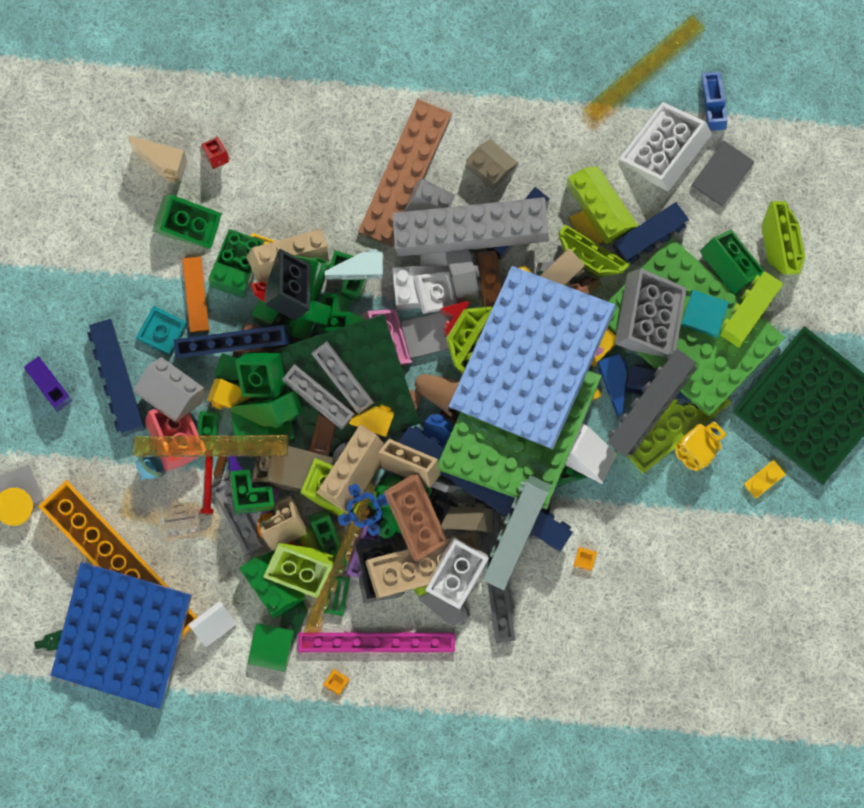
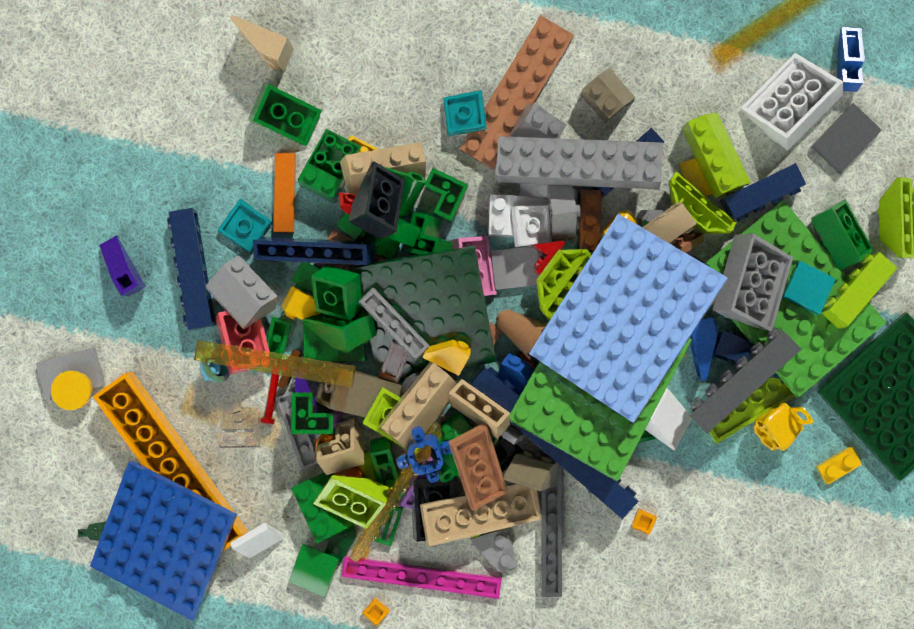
camera: 10 degrees right, 10 degrees up
red slope [201,137,229,169] -> none
light grey tile [311,341,374,415] -> none
light aqua slope [325,249,383,280] -> none
white slope [425,536,489,609] -> none
sand green brick [483,475,552,590] -> none
none -> teal tile [443,90,487,137]

